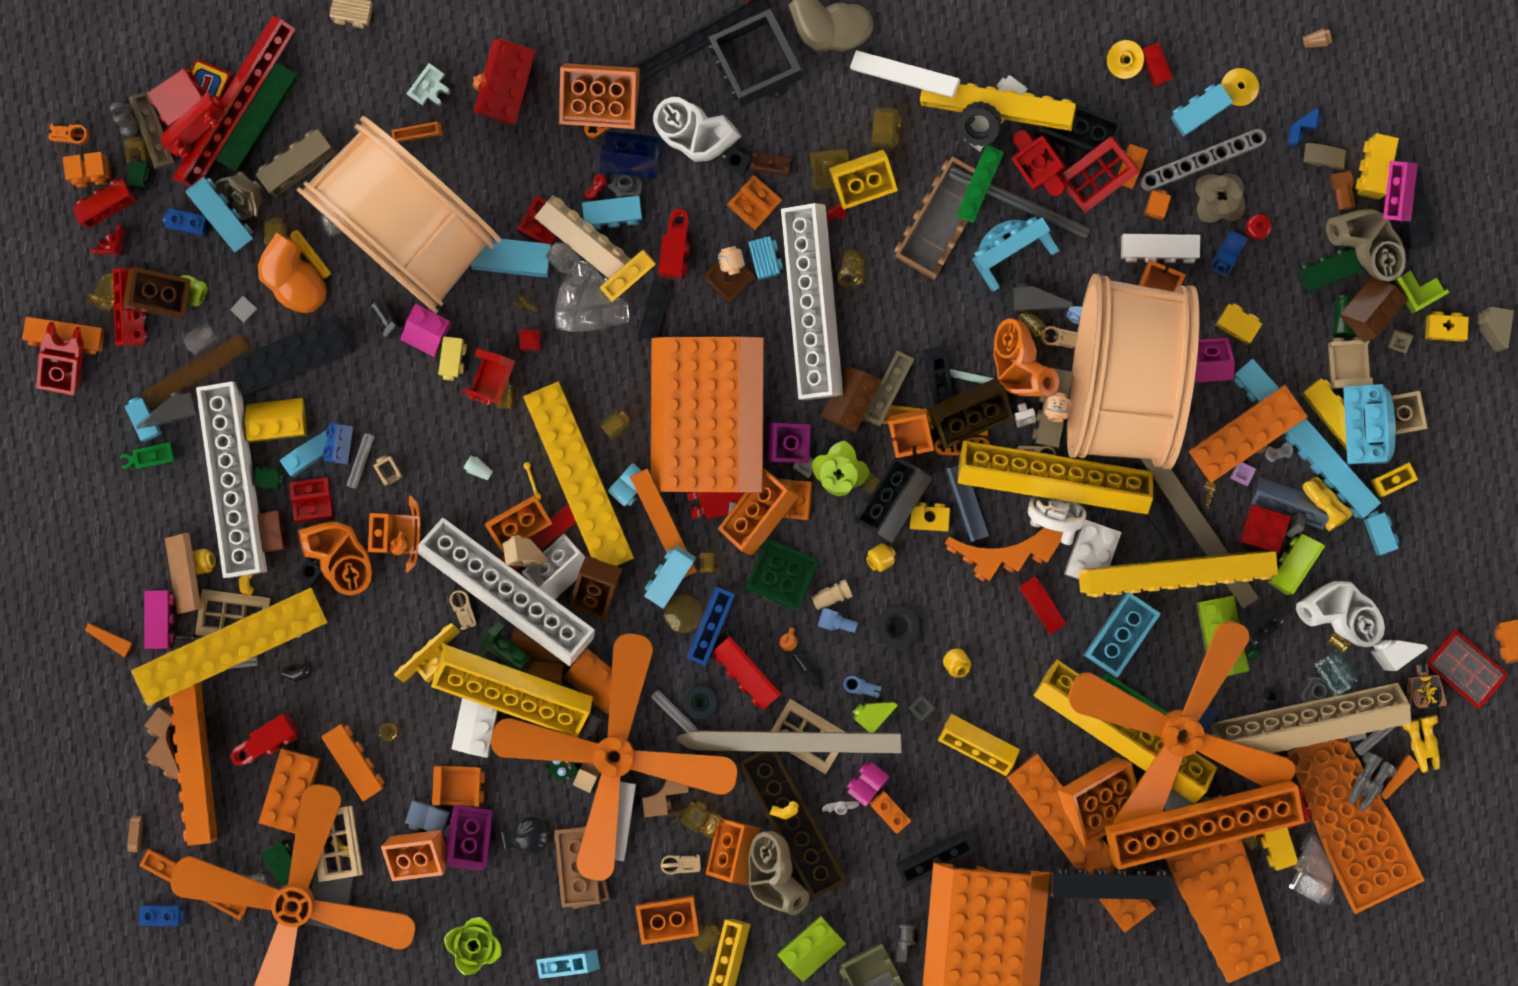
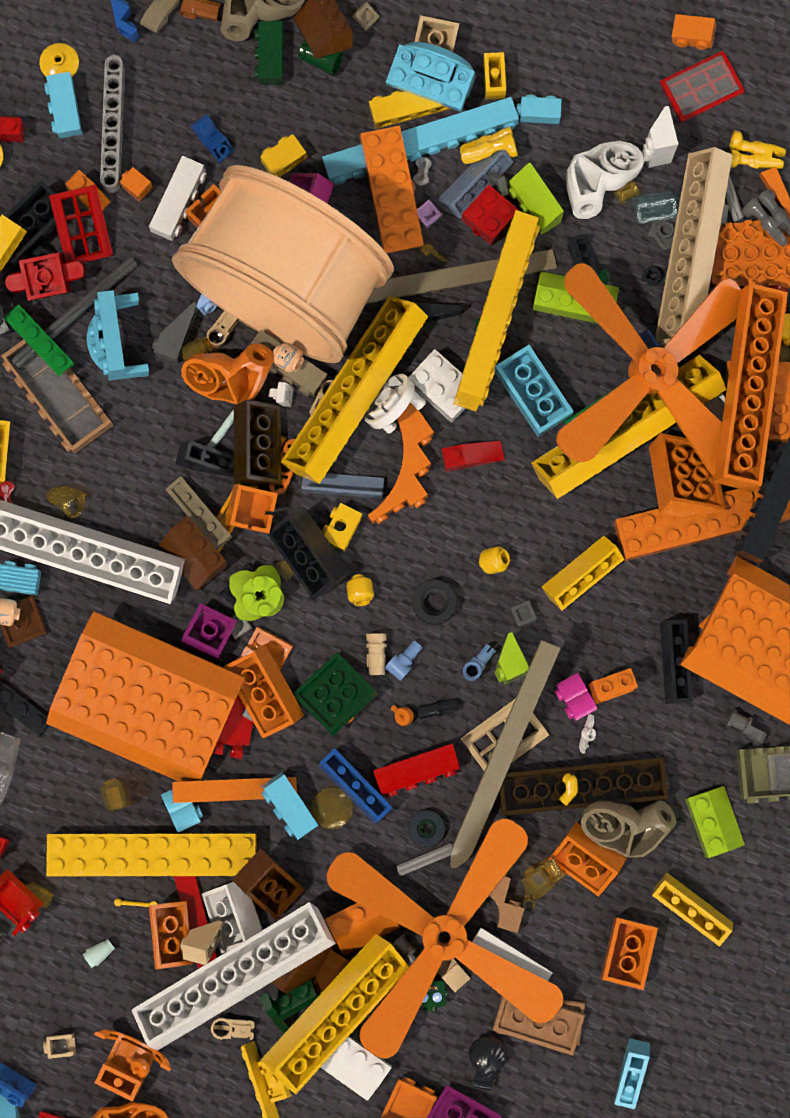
camera: 70 degrees left, 5 degrees down
light grey axle [347,433,374,489] -> none
tan piece [661,854,701,875] -> none
clear yellow brick [691,923,721,955] -> none
clear yellow bush [699,553,717,573] -> none
dark tan brick [1195,173,1245,223] -> none
red head [1245,214,1272,240] -> none
tan panel [1328,337,1373,389] -> none
torso [1407,664,1447,709] -> none

